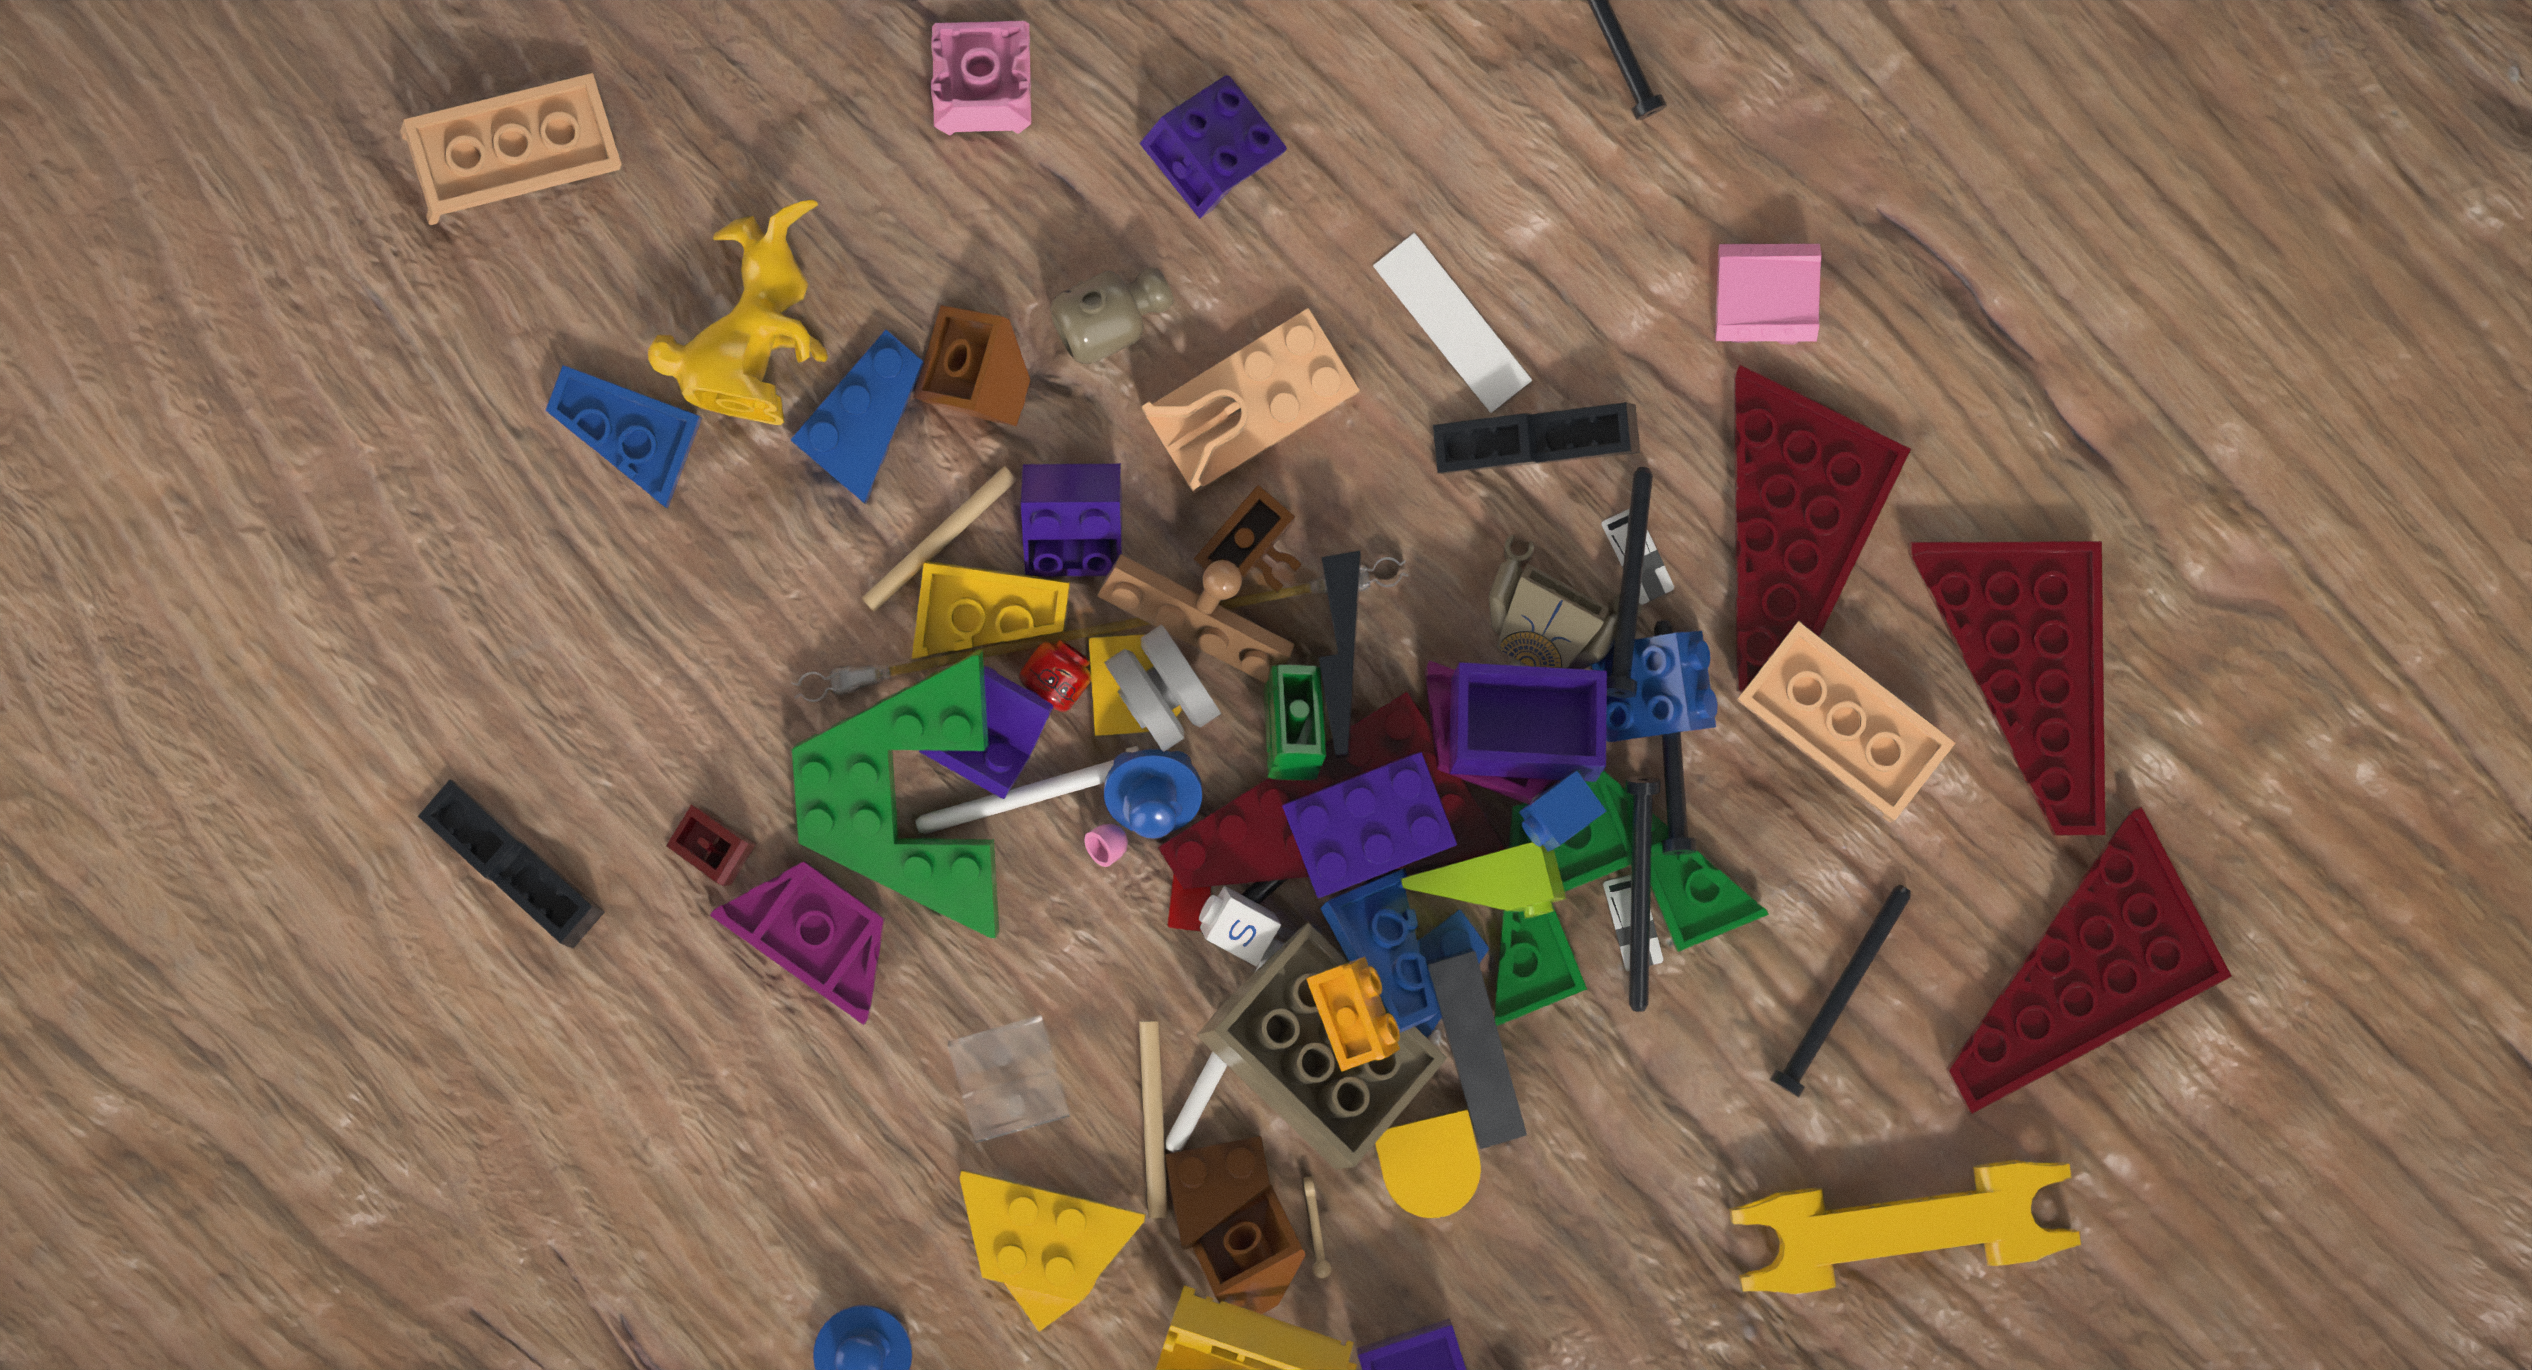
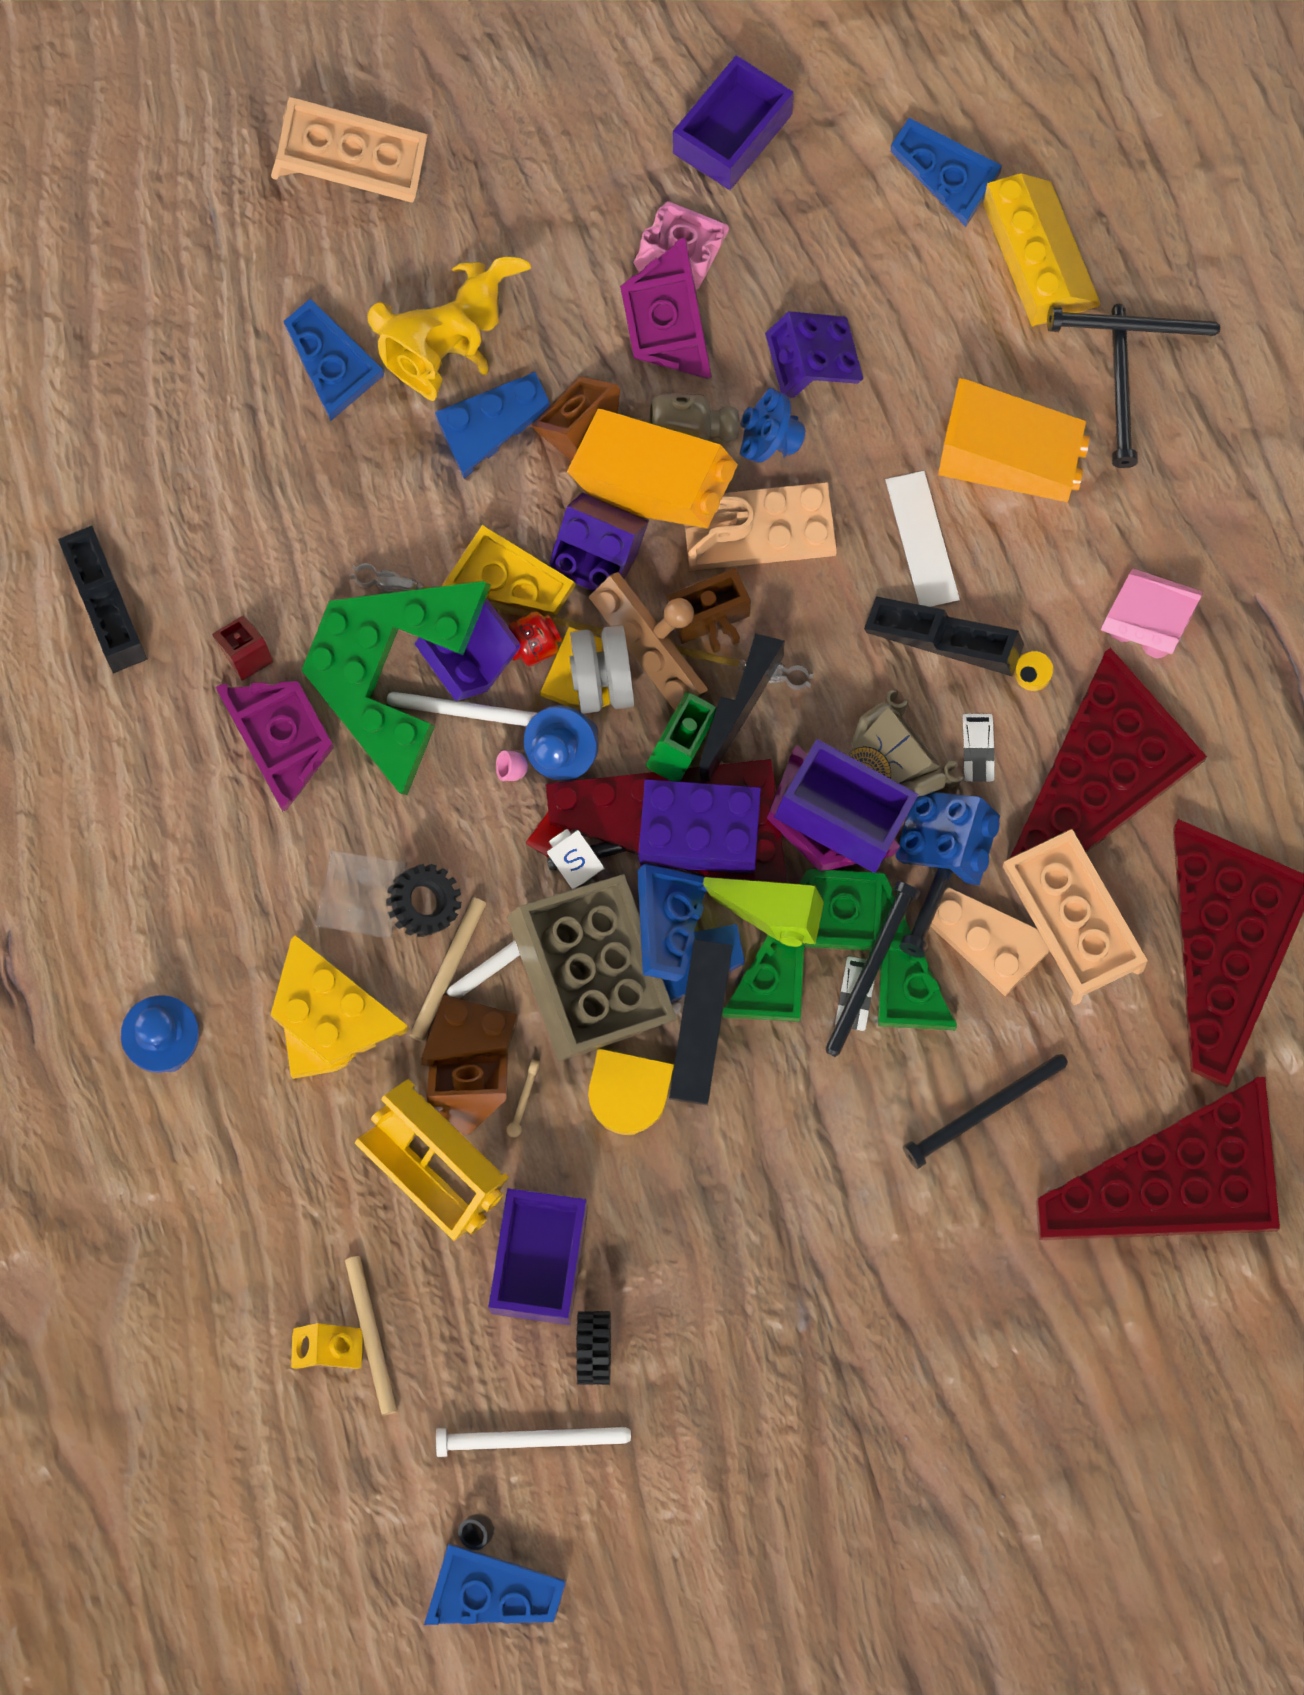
camera: 25 degrees right, 15 degrees down
tan bar [862,465,1018,612] -> none
light orange bracket [1306,956,1400,1072] -> none
blue slope [1519,771,1606,852] -> none
black bar [1607,467,1653,698] -> none
yellow piece [1729,1160,2081,1294] -> none
none -> black tyre [386,864,462,937]
none -> light orange slope [567,409,738,528]
none -> magenta wing [620,238,712,379]
none -> blue plate [740,388,806,463]
none -> light nougat wing [931,888,1050,996]
none -> light orange slope [938,378,1090,502]
none -> yellow tile [1014,651,1053,691]

